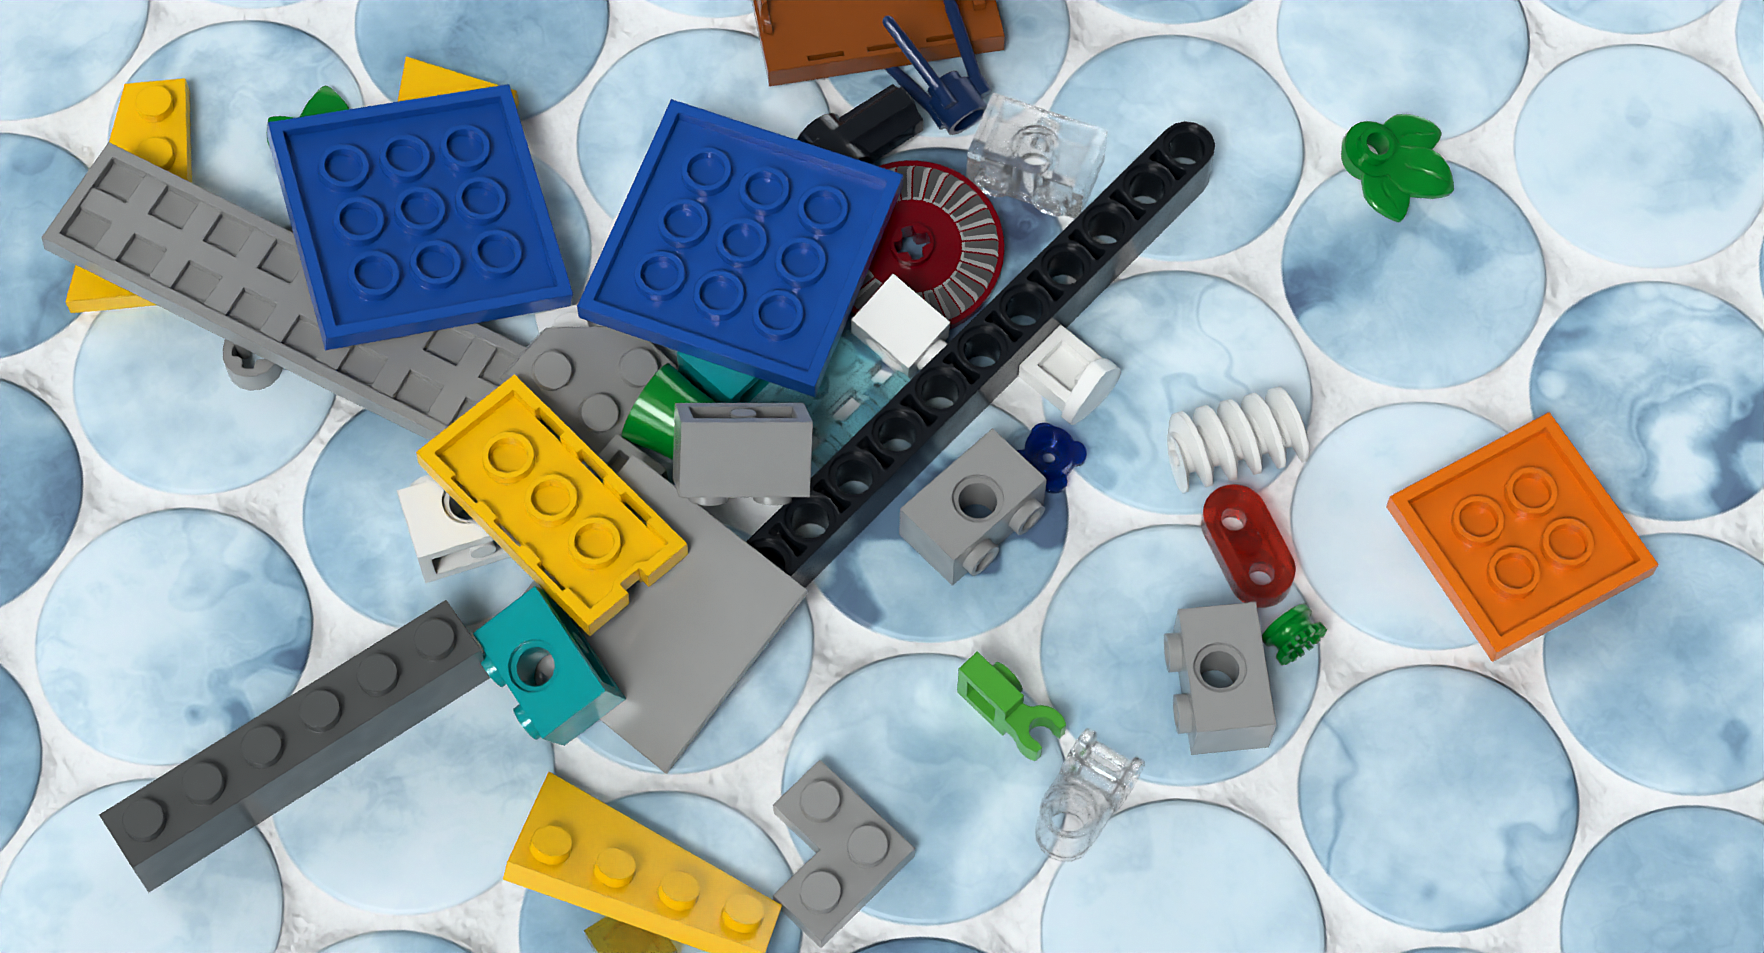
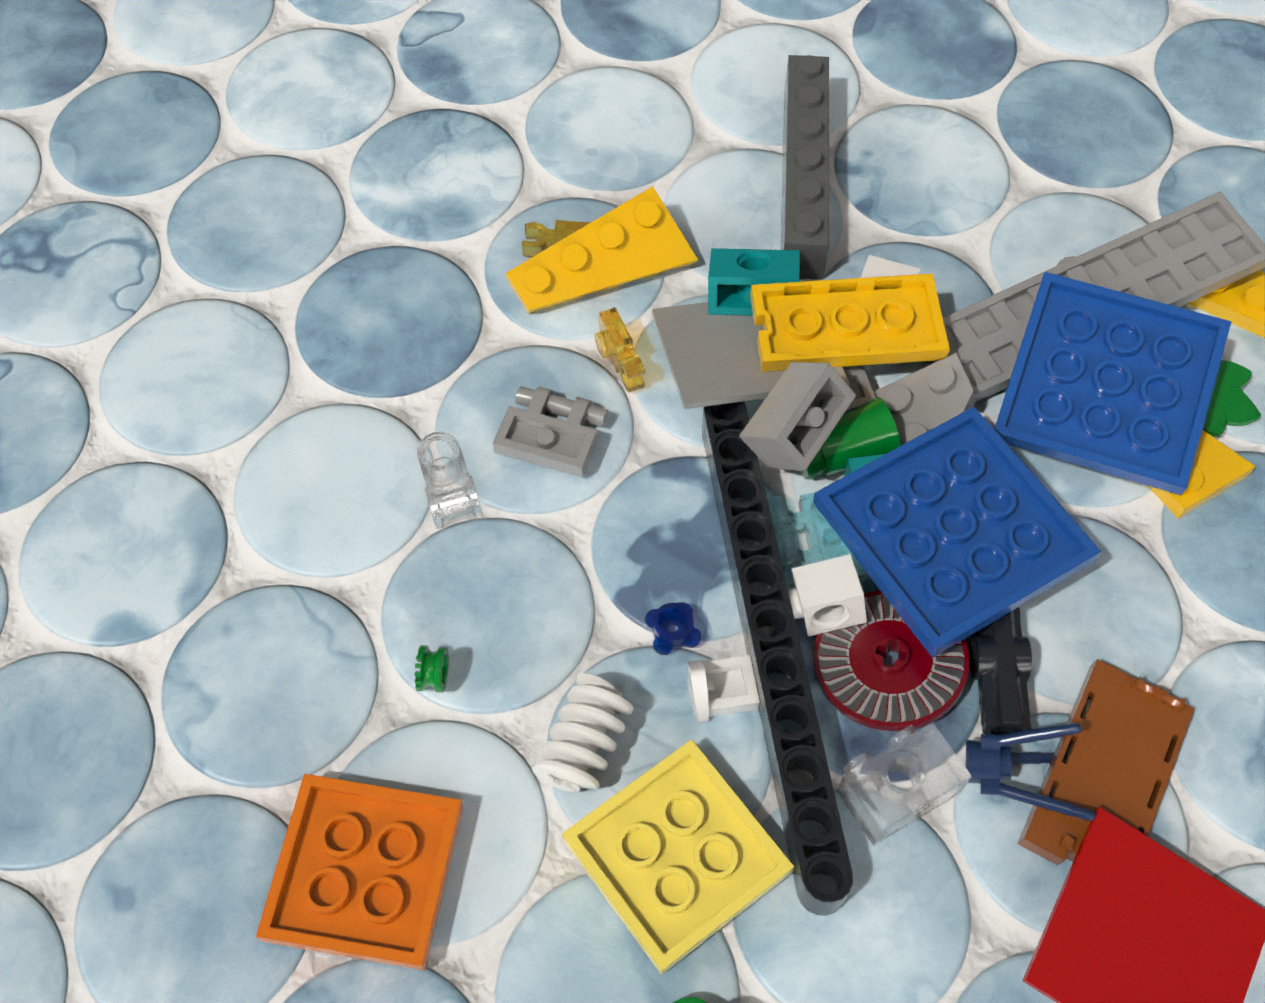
camera: 130 degrees right, 5 degrees down
light grey plate [773,760,915,948] -> none
light grey brick [899,428,1047,586] -> none
bright green plate [957,651,1066,761] -> none
light grey brick [1164,602,1276,755] -> none
clear red plate [1201,484,1296,608] -> none
none -> light grey plate [493,386,608,478]
none -> light yellow plate [562,739,794,975]
none -> clear yellow plate [594,307,645,393]

